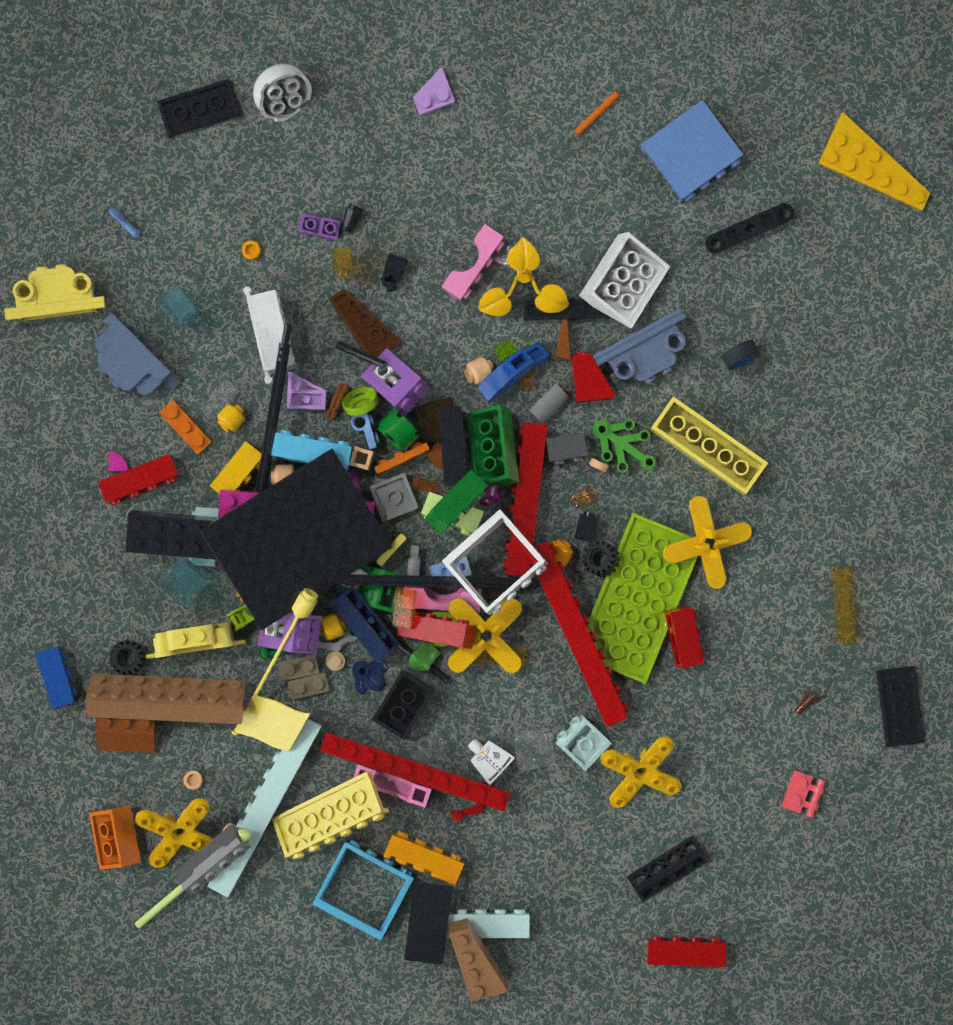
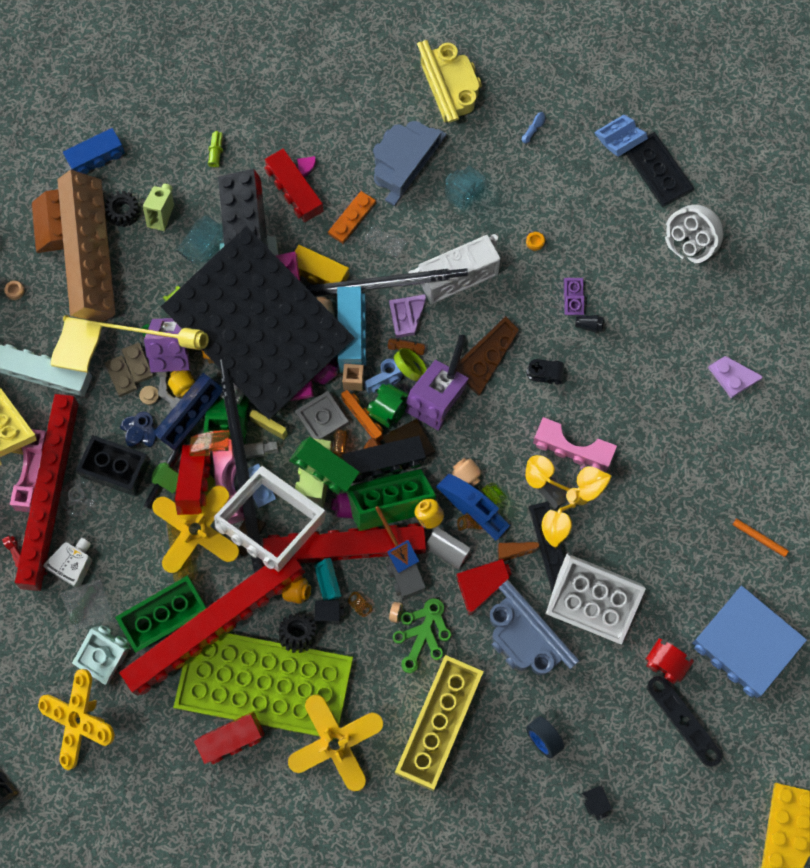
camera: 80 degrees right, 15 degrees down
light yellow brick [146,622,246,659] -> none
yellow head [217,404,245,433] -> none
clear yellow brick [332,247,354,280] -> none
none -> green slope [115,575,207,653]
none -> yellowish green torso [143,184,174,231]
none -> lime axle [208,131,223,168]
none -> teal tile [314,558,341,601]
none -> piece [376,506,419,573]
none -> yellow head [414,499,444,529]
none -> black window [580,785,612,821]
none -> medium blue slope [595,115,648,156]
none -> red brick [645,638,694,684]

